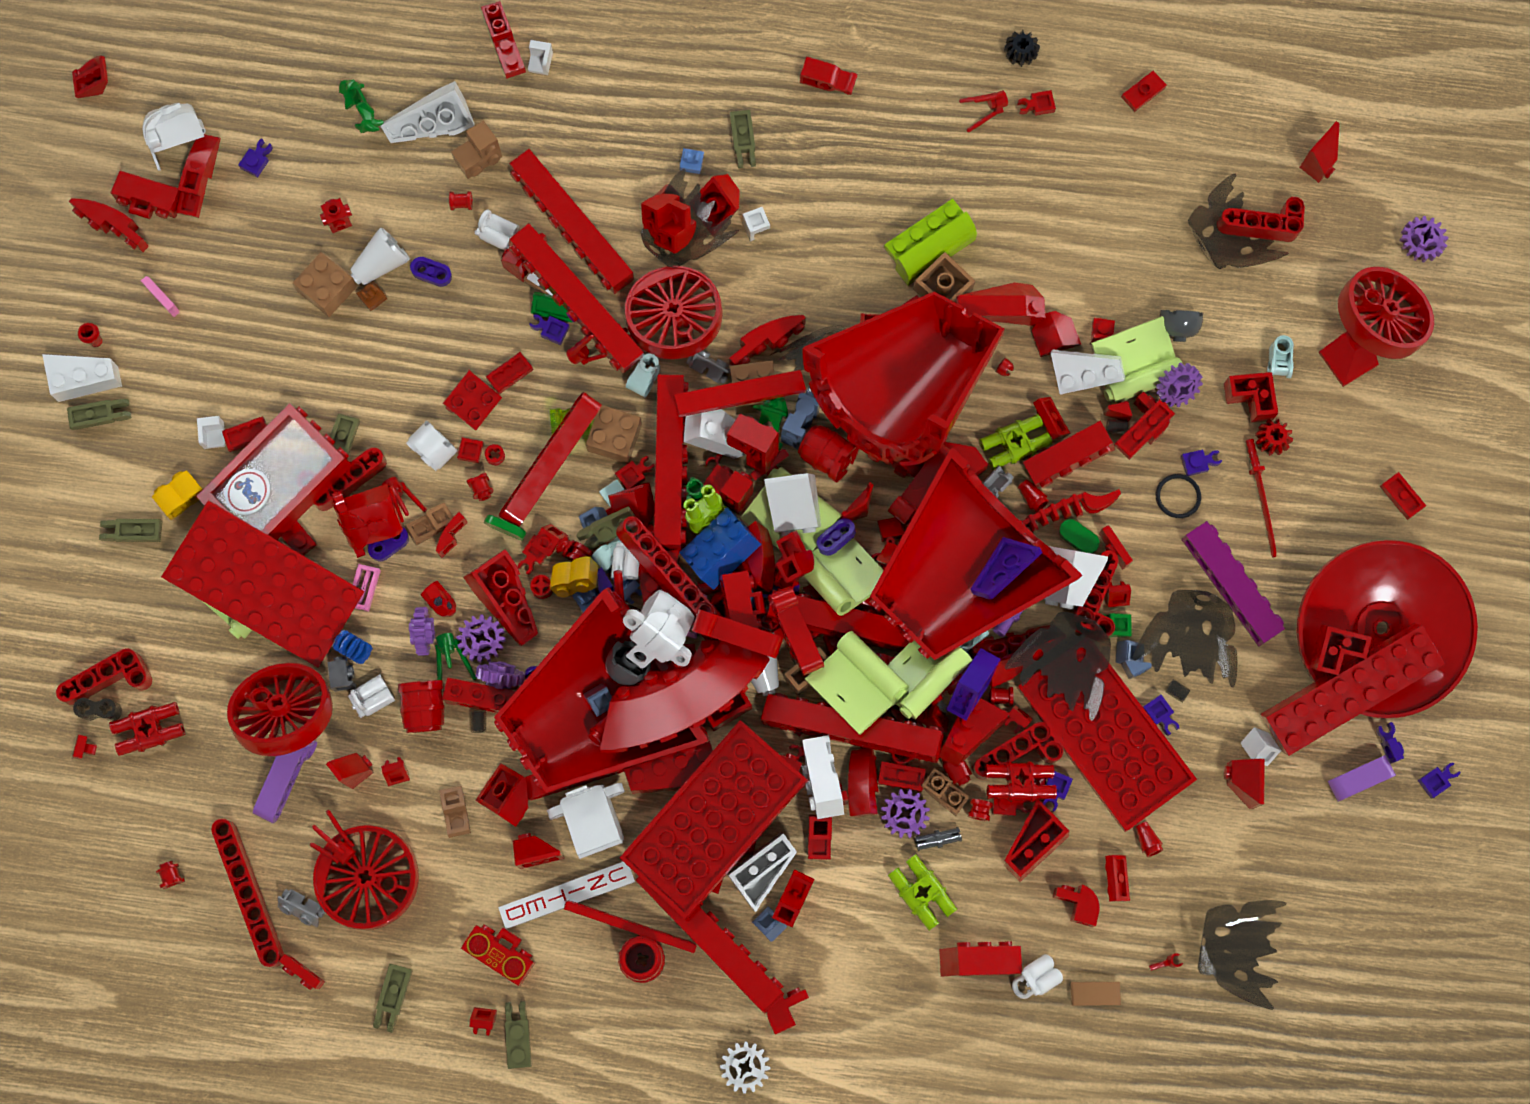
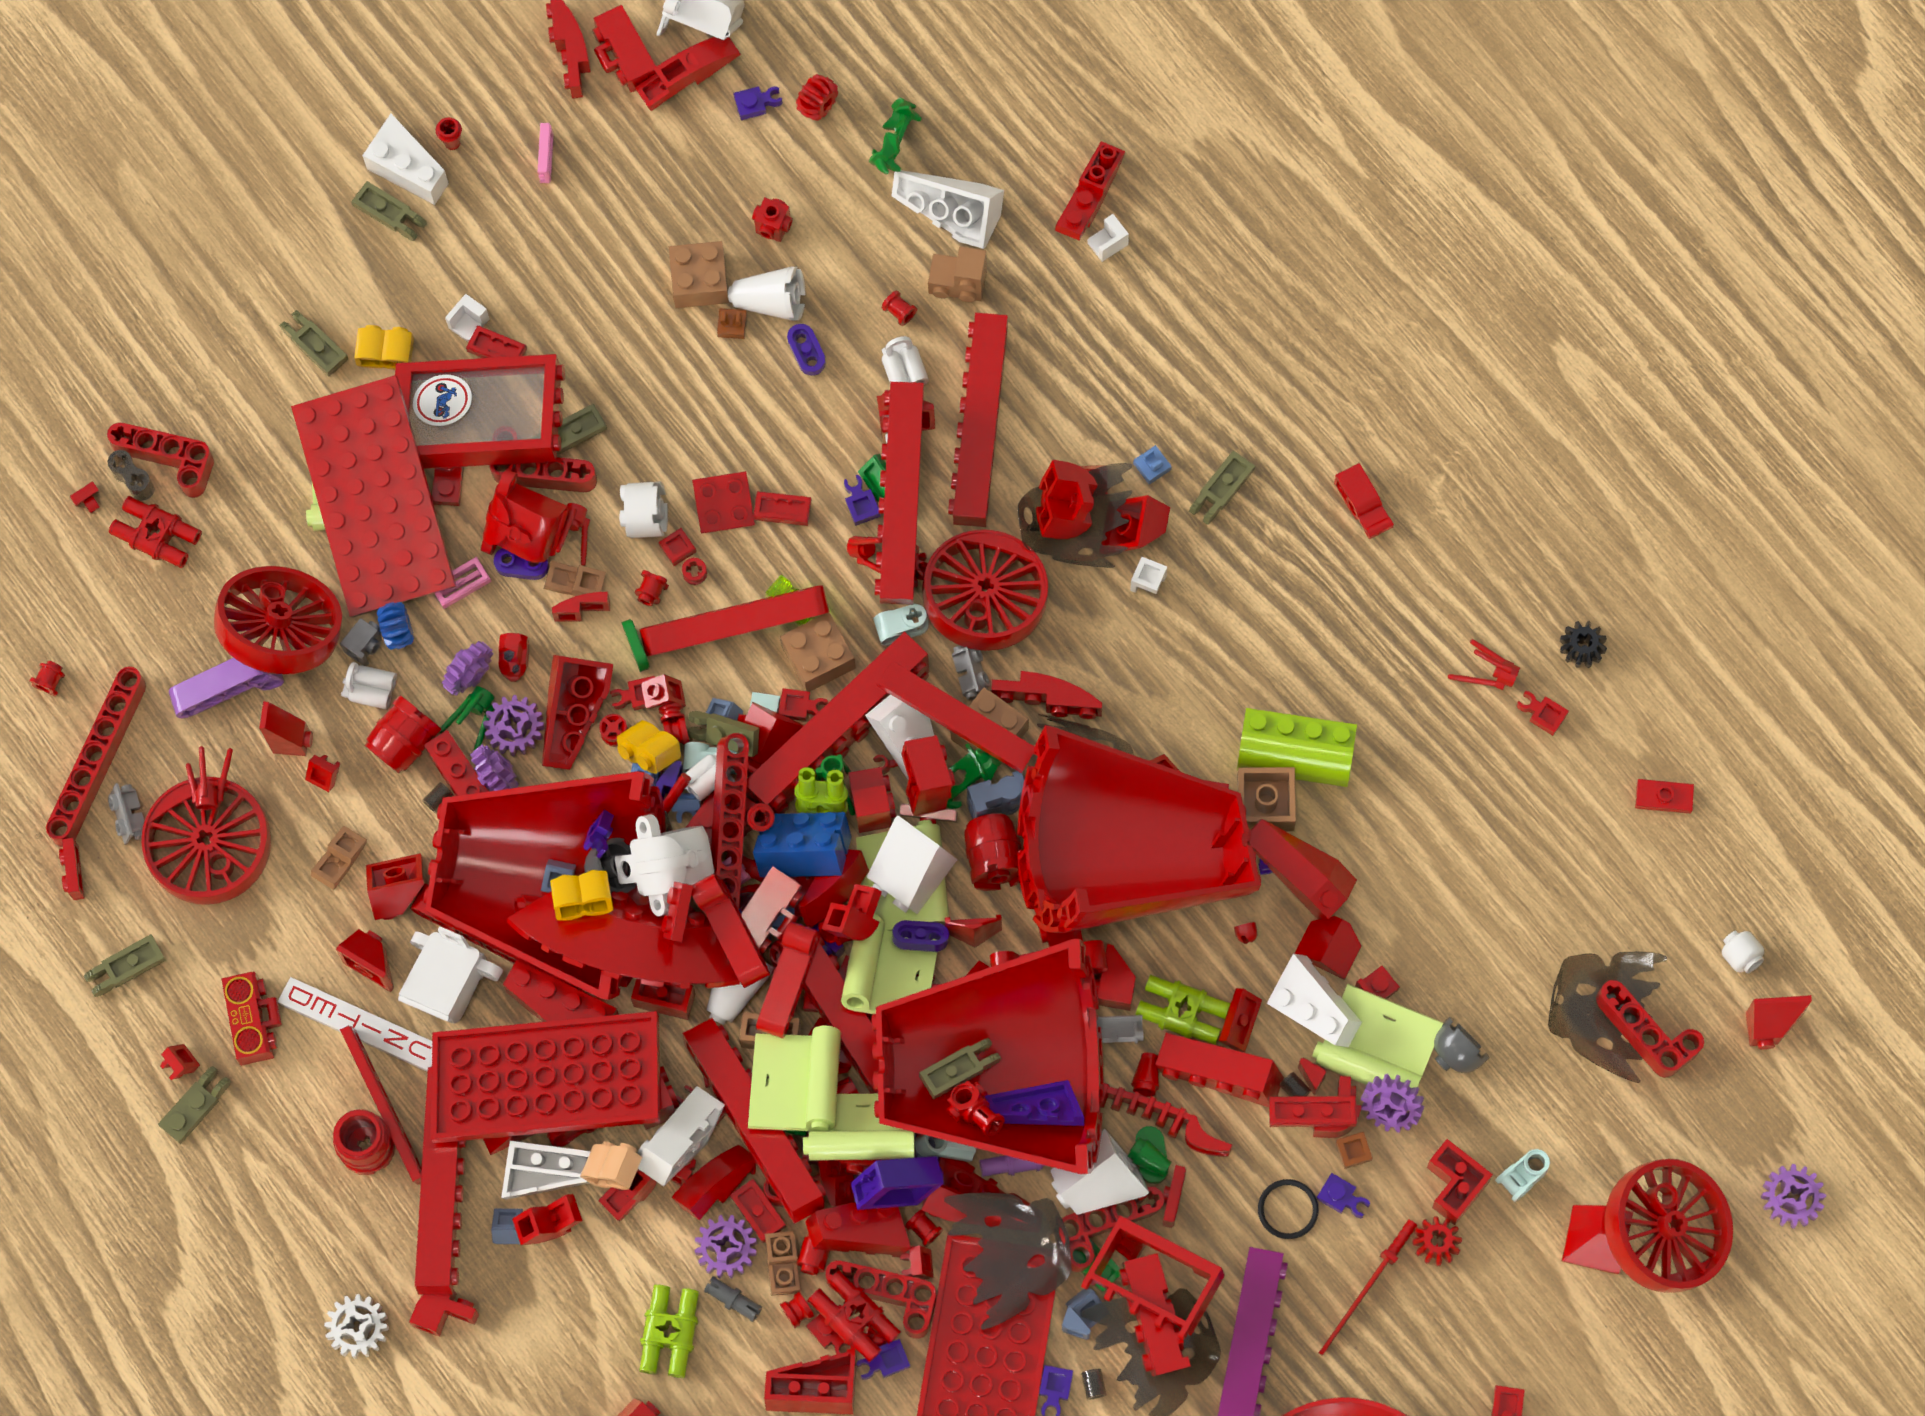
camera: 50 degrees right, 5 degrees down
none -> yellow brick [550,870,613,921]
none -> light nougat brick [580,1141,642,1190]
none -> dark purple plate [584,809,614,858]
none -> red plate [662,881,693,942]
none -> red cone [746,803,775,831]
none -> red gear [796,74,839,121]
none -> olive hinge [919,1038,1001,1100]
none -> red connector [946,1080,1005,1137]
none -> red hinge [1081,1216,1225,1340]
none -> red wedge [1119,1253,1191,1376]
none -> green cone [1127,1137,1171,1176]
none -> dark orange tile [1336,1131,1373,1169]
none -> white head [1722,931,1764,974]

